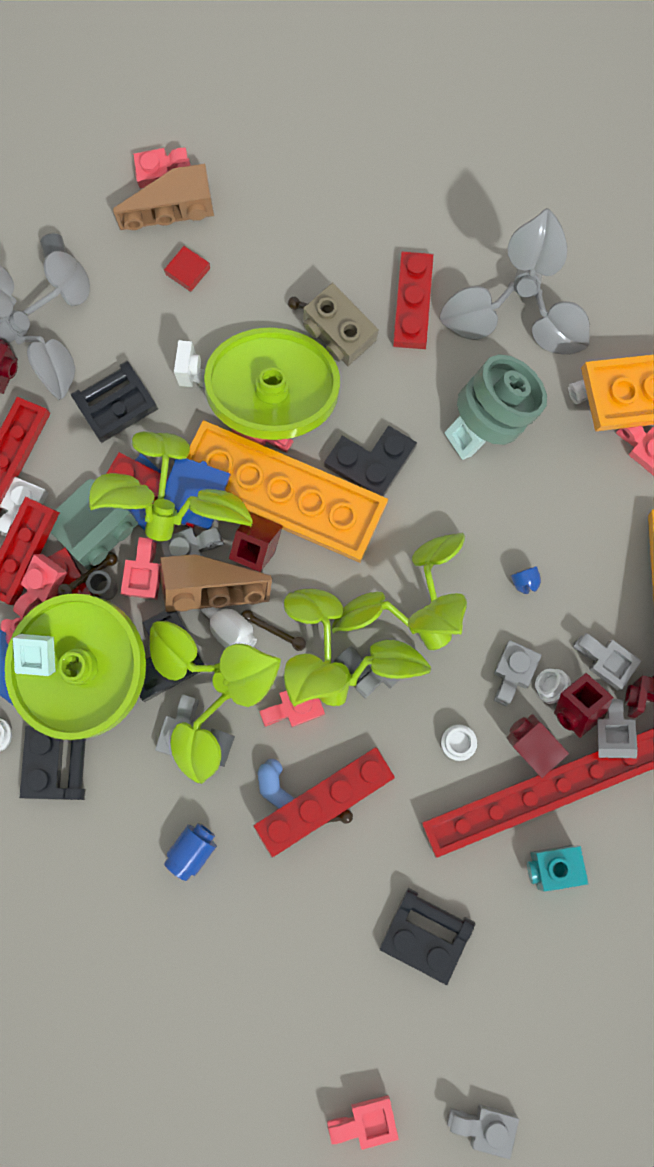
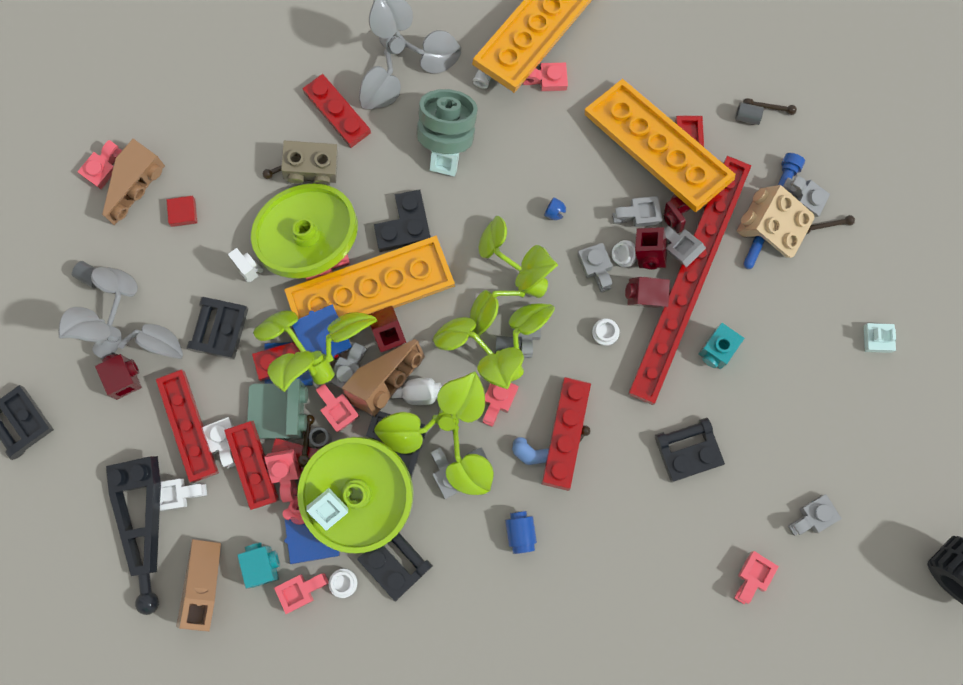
camera: 50 degrees left, 0 degrees up
dark brown hinge [241,610,306,651] -> none

